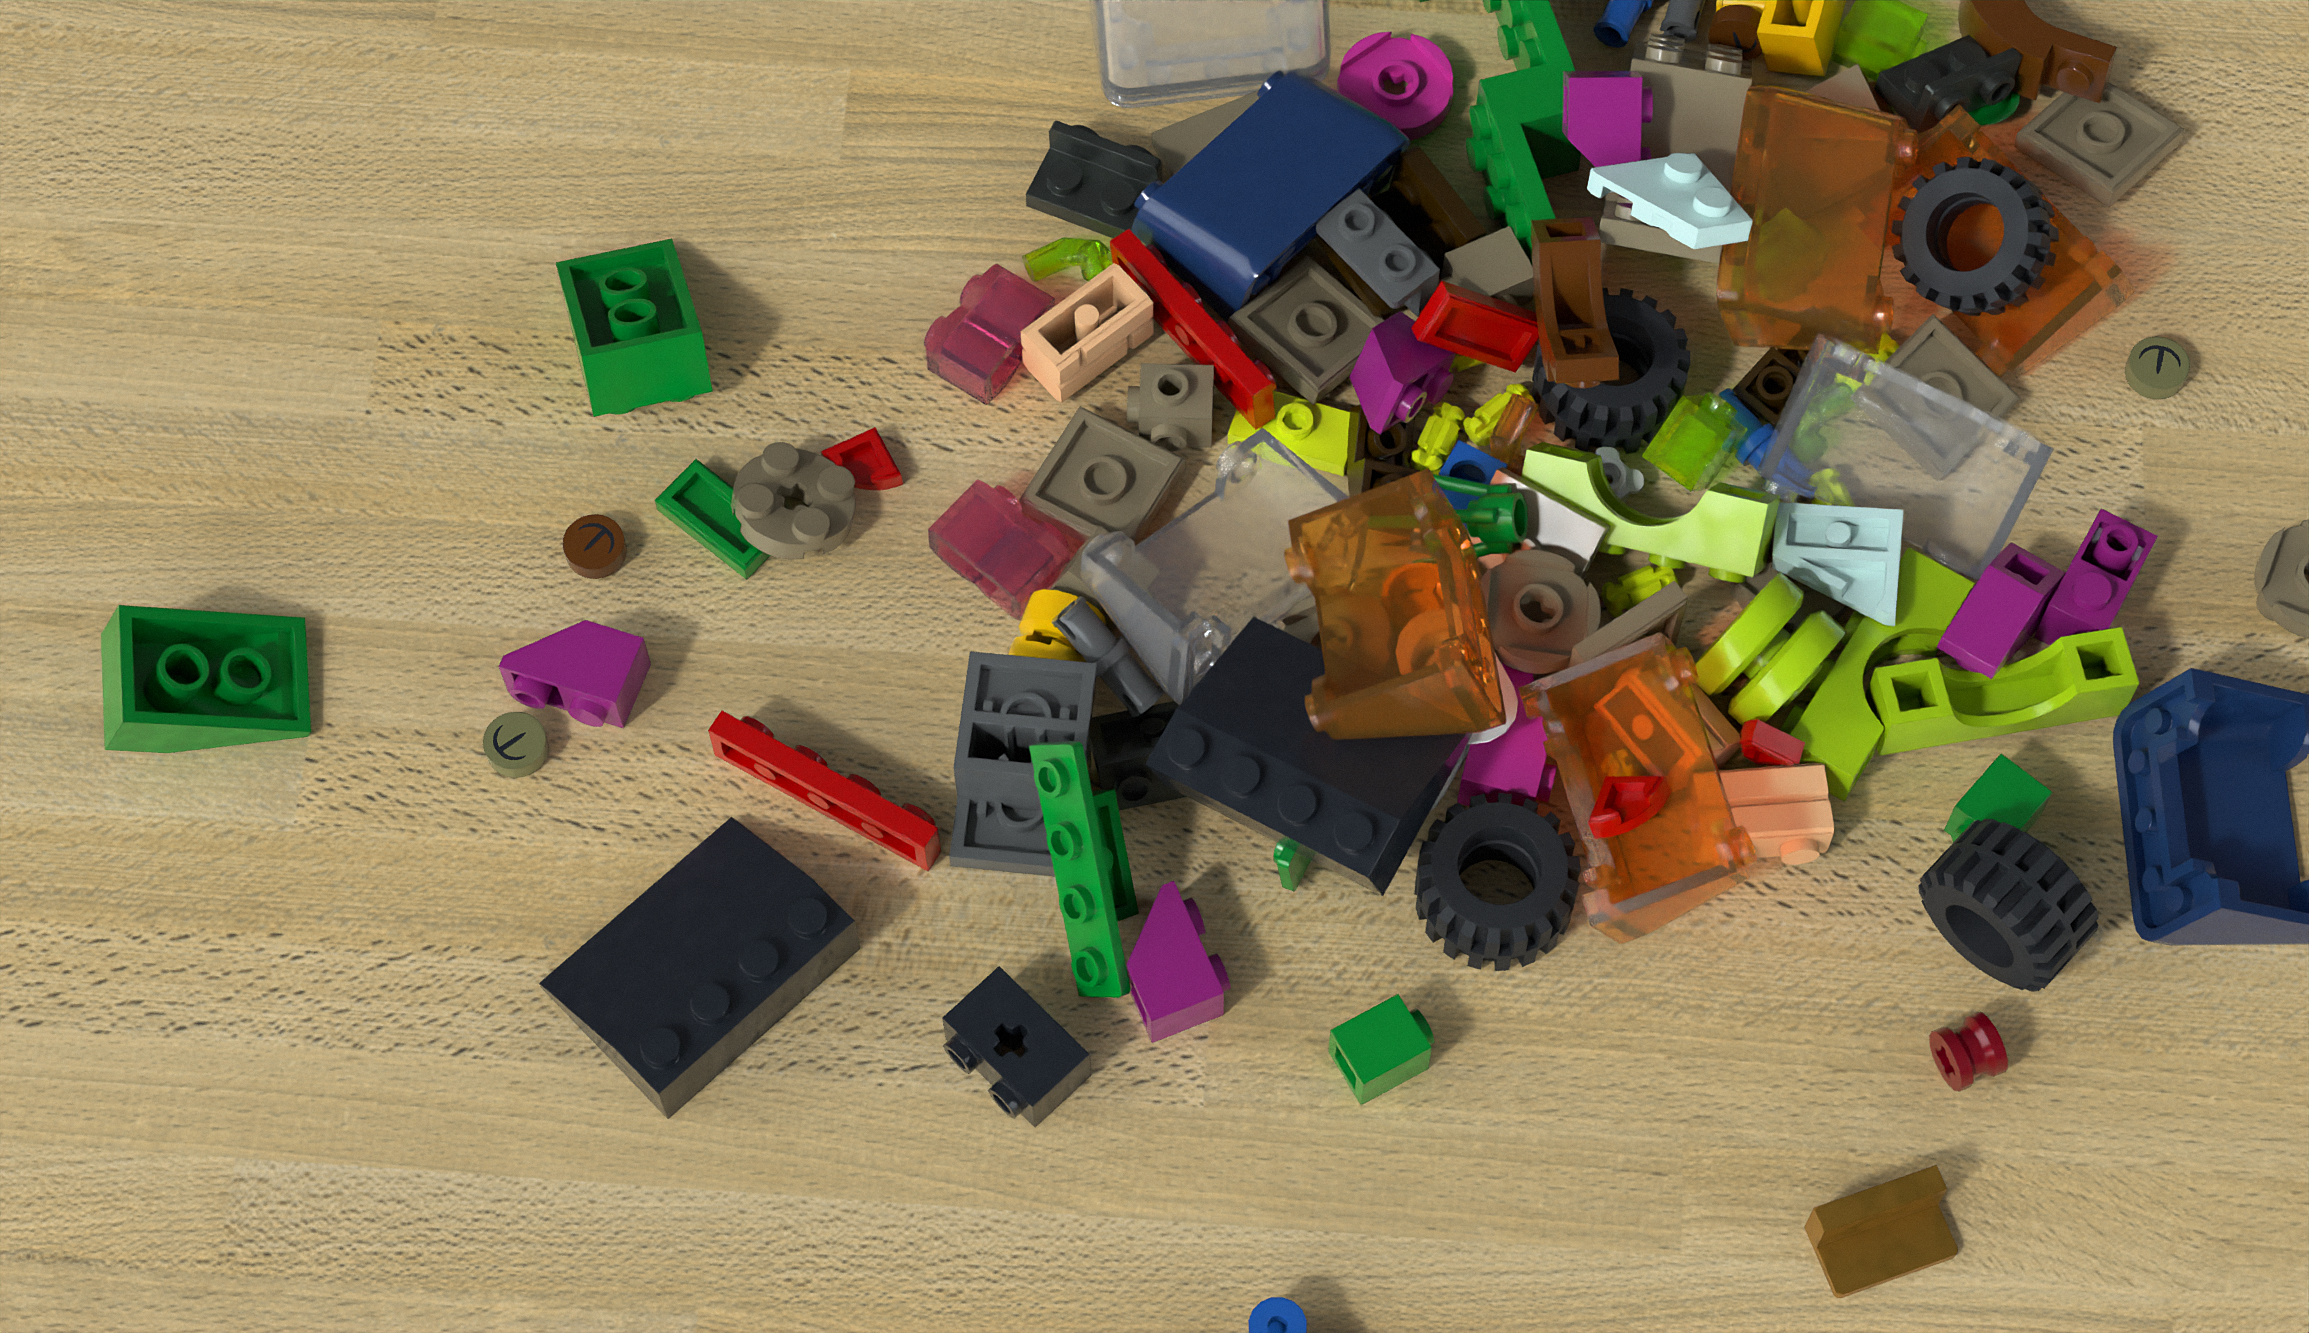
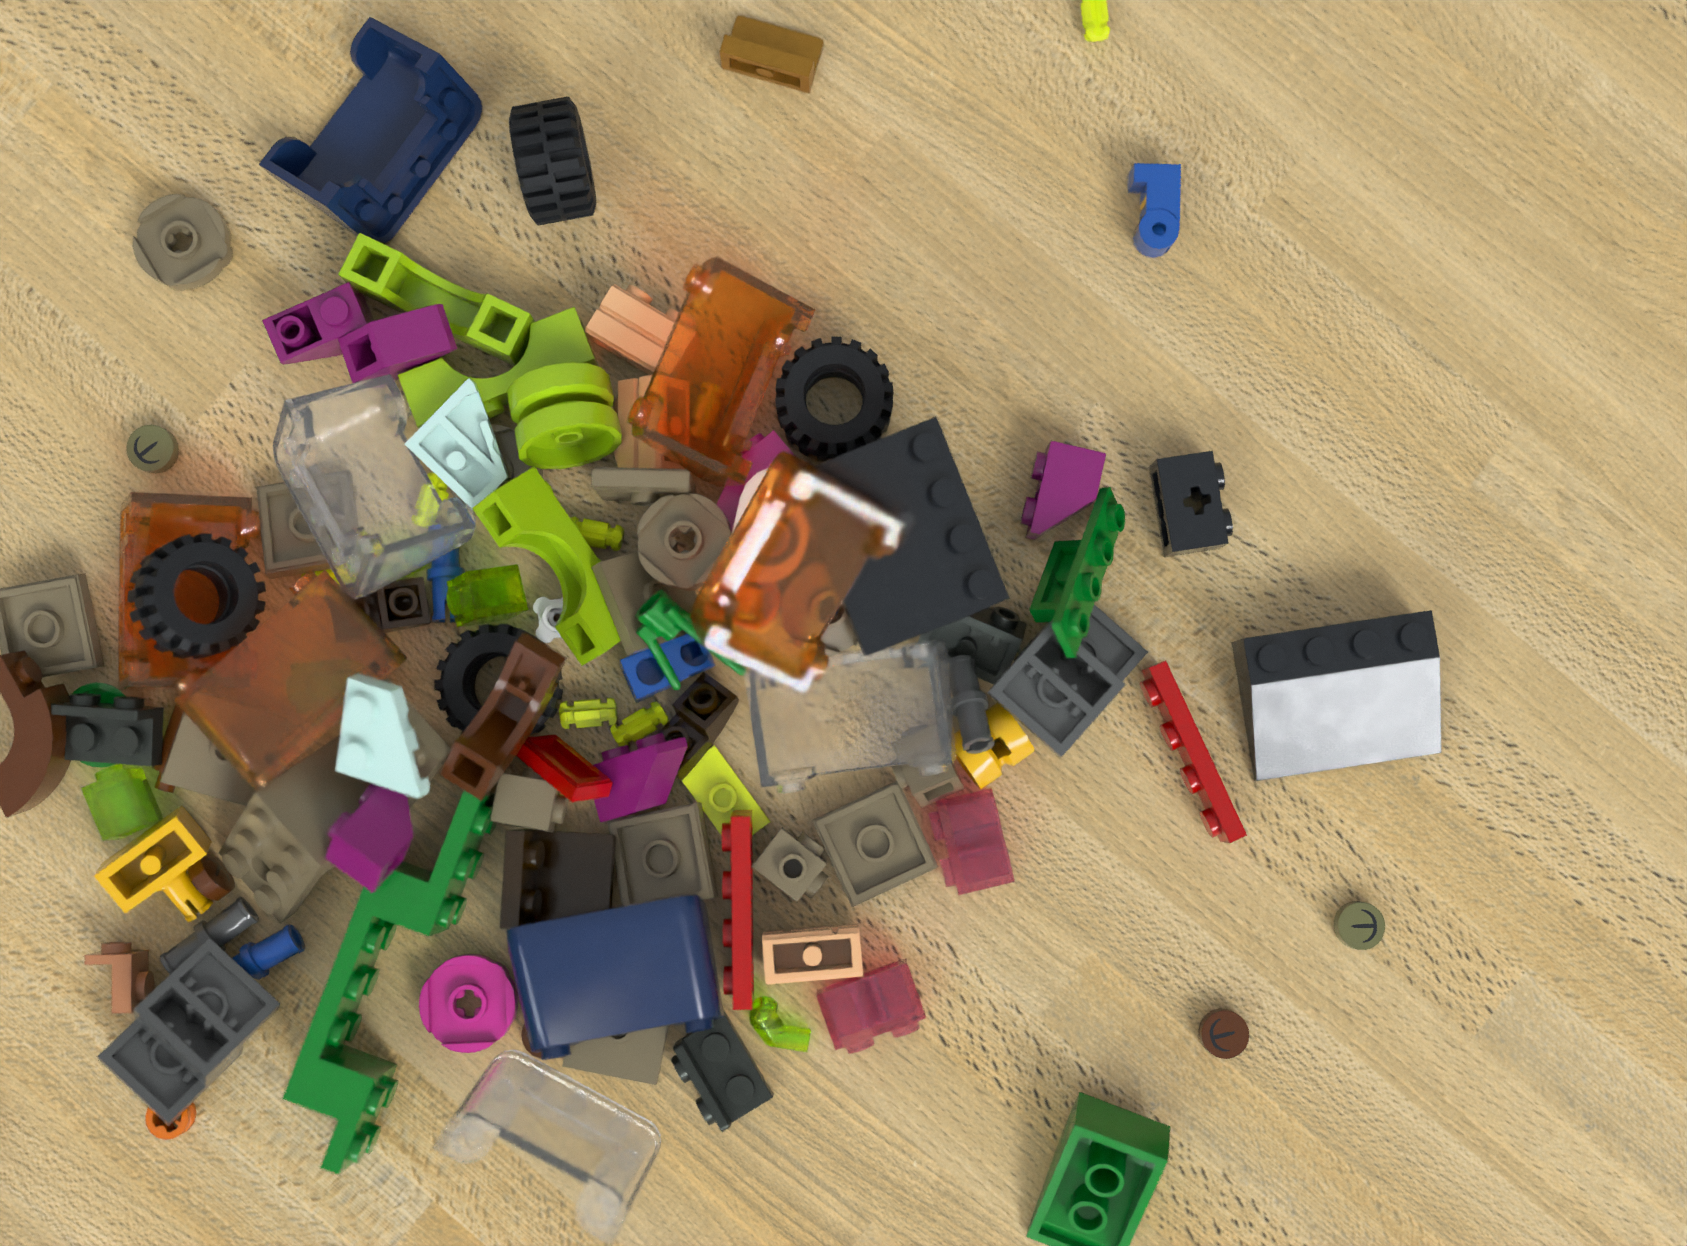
camera: 150 degrees left, 20 degrees up
green slope [101,605,311,753] -> none
magenta slope [498,620,651,729] -> none
green tile [654,459,771,580] -> none
dark tan plate [731,442,856,560] -> none
red tile [821,427,903,491] -> none
dark grey bracket [1316,189,1440,317] -> none
green brick [1328,994,1435,1105] -> none
clear orange arm [1489,394,1539,477] -> none
red tile [1588,776,1672,839] -> none
red tile [1739,719,1805,765] -> none
dark red wheel [1929,1012,2008,1092] -> none
green brick [1944,753,2052,842] -> none

